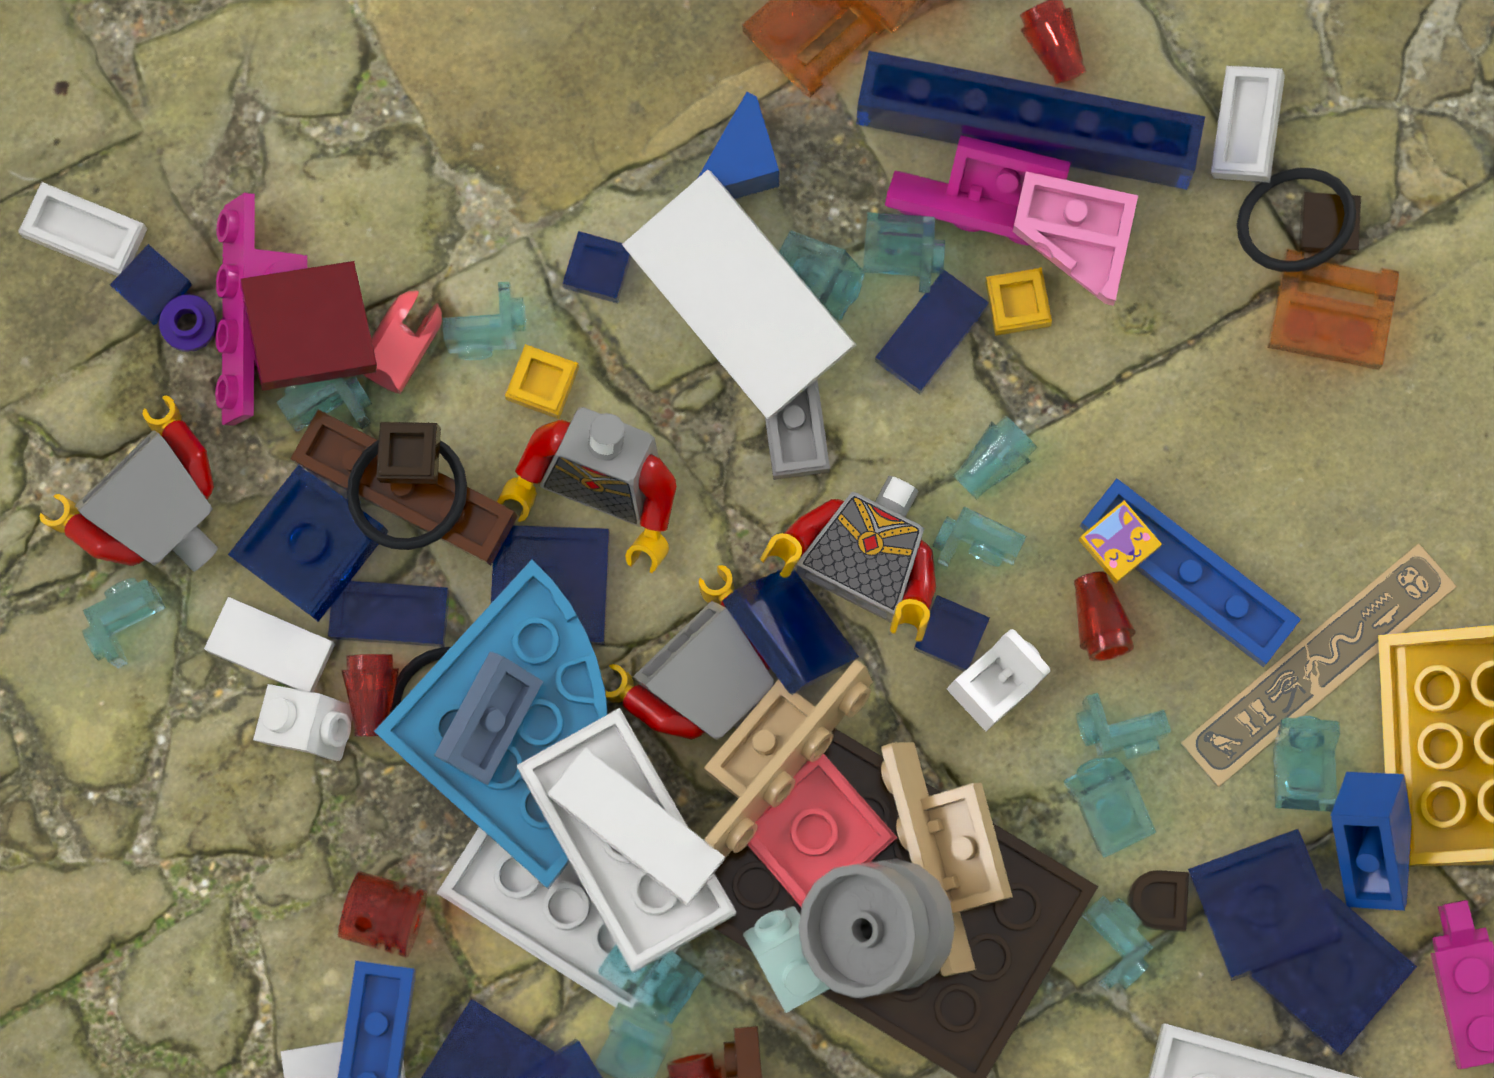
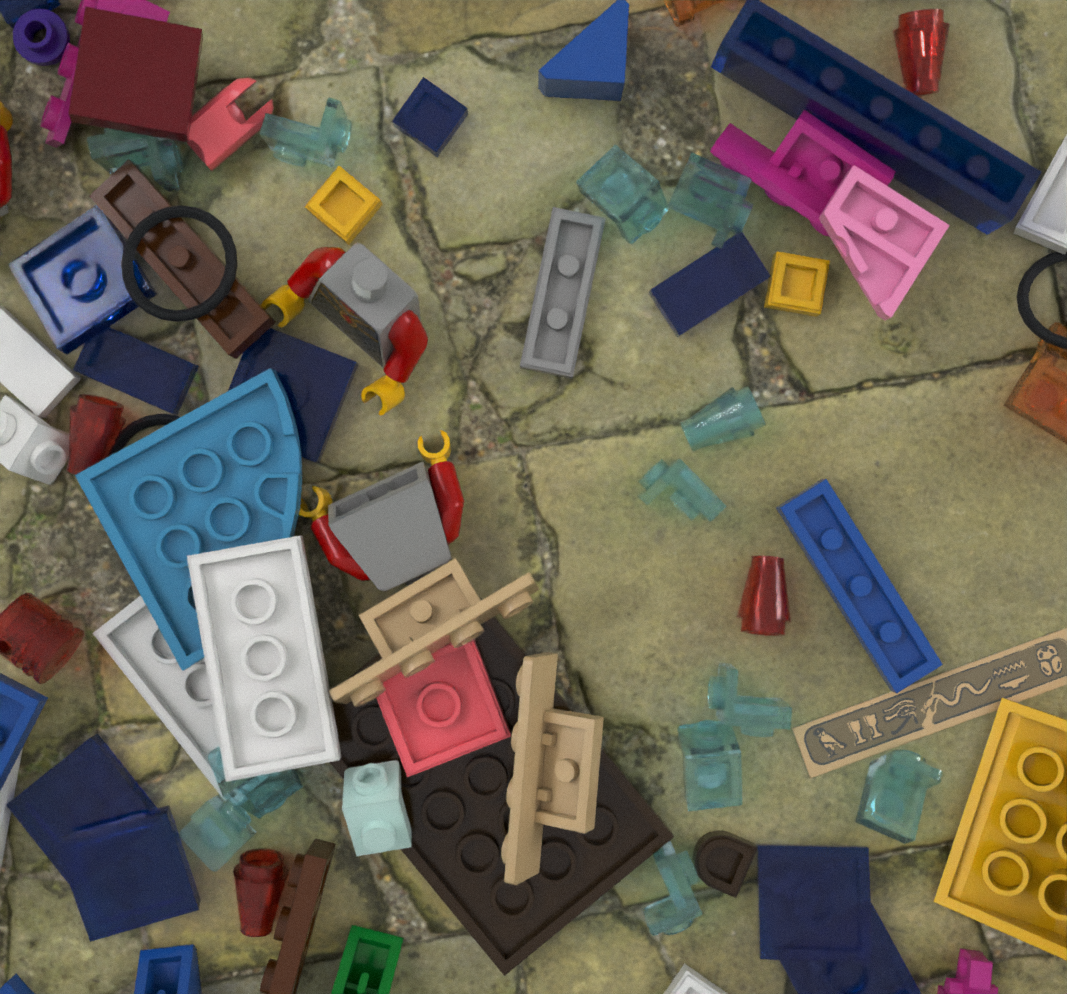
camera: 15 degrees right, 10 degrees up
dark brown tile [376,422,441,484] -> none
sand blue plate [434,651,543,785] -> none
white tile [547,747,725,906] -> none
white tile [622,170,856,419] -> none
clear blue tile [723,569,859,695] -> none
torso [760,476,936,642] -> none
light grey wheel [798,859,955,998] -> none
clear blue tile [914,595,990,672] -> none
white bracket [947,629,1050,731] -> none
tile [1079,500,1162,584] -> none
blue slope [1331,772,1412,911] -> none

